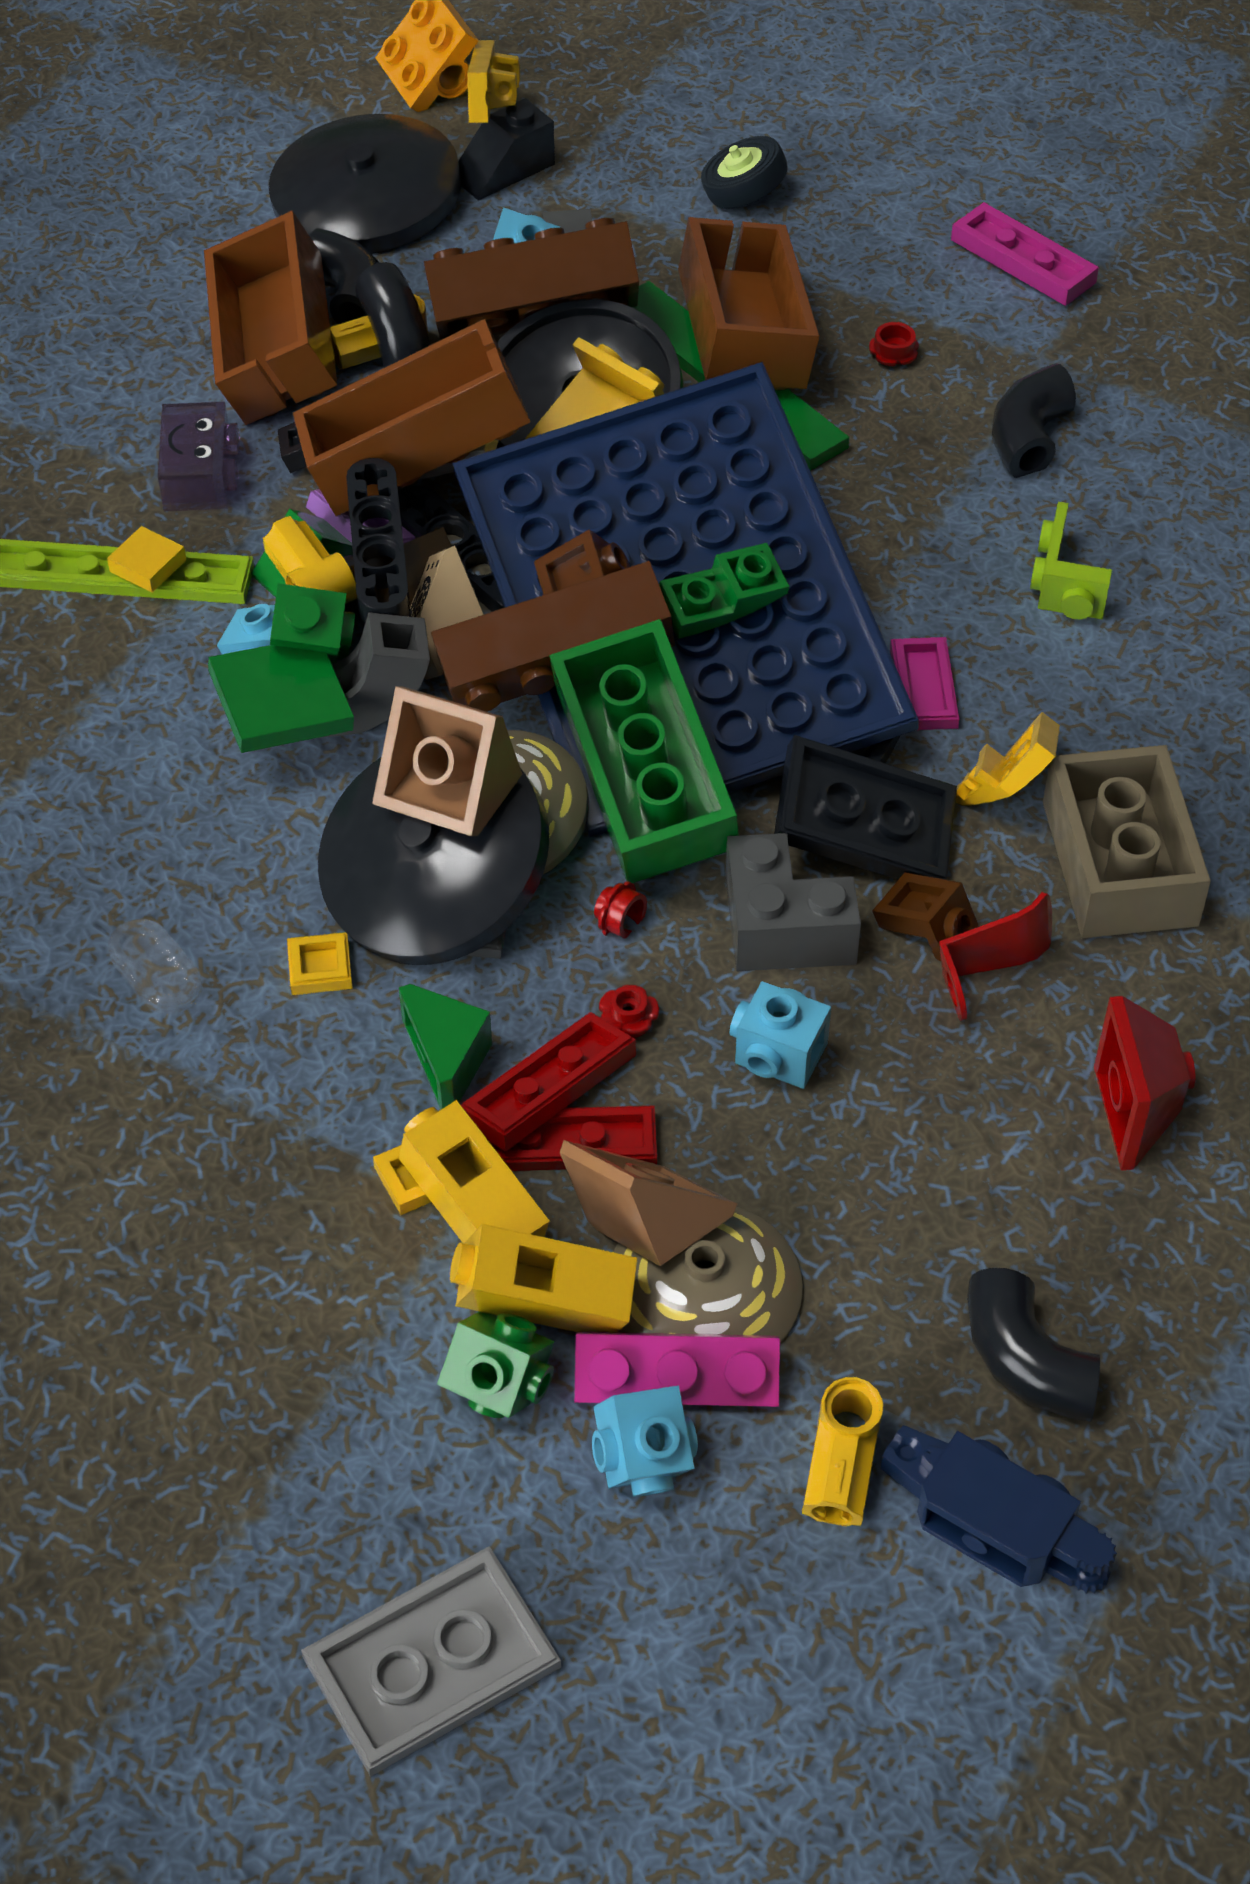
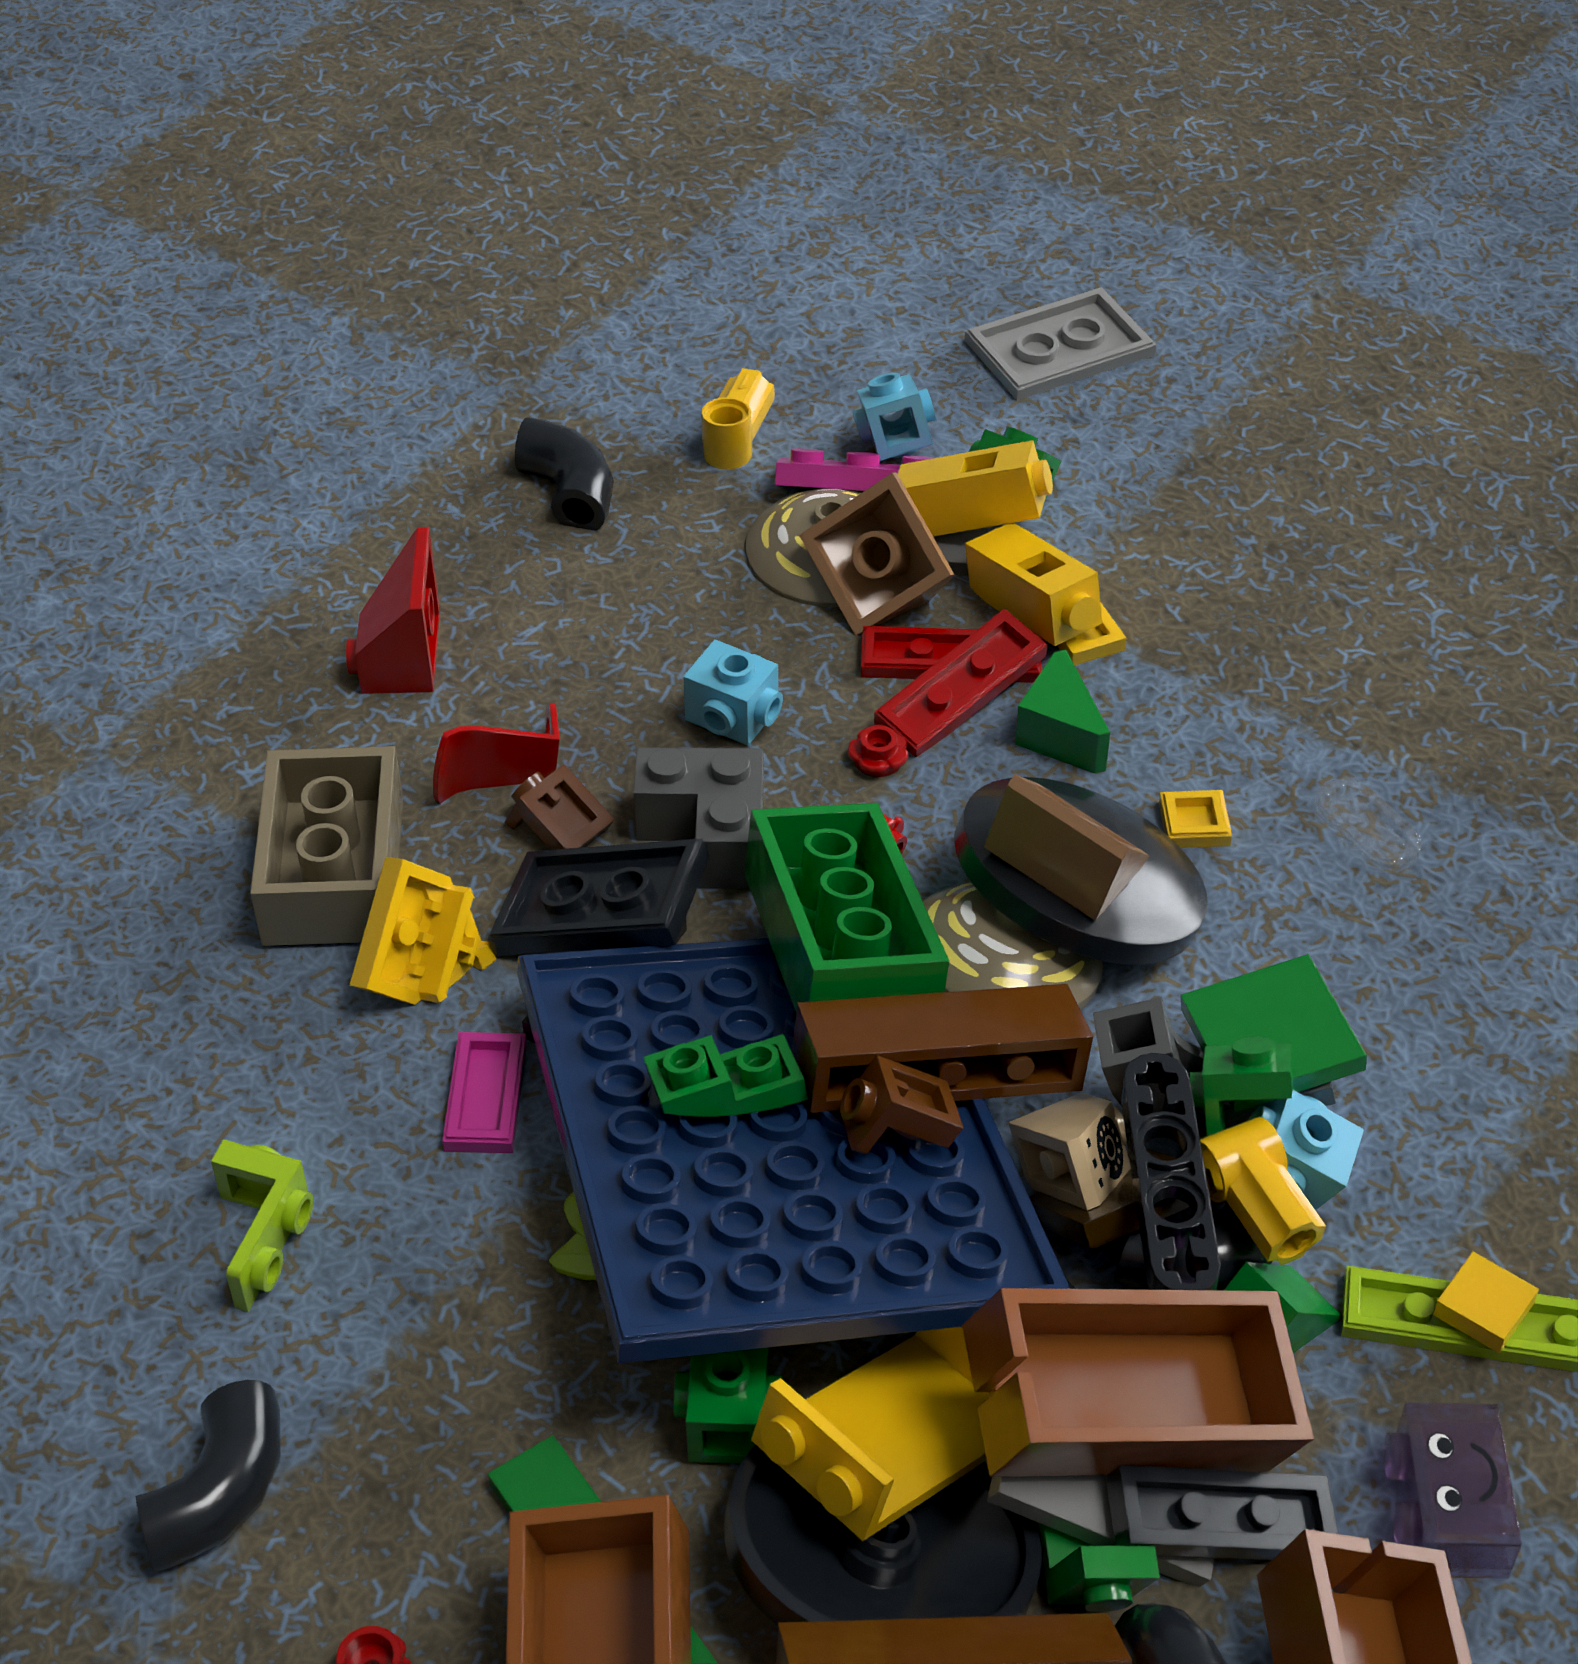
camera: 175 degrees left, 5 degrees down
dark blue hinge [881,1425,1117,1594] -> none

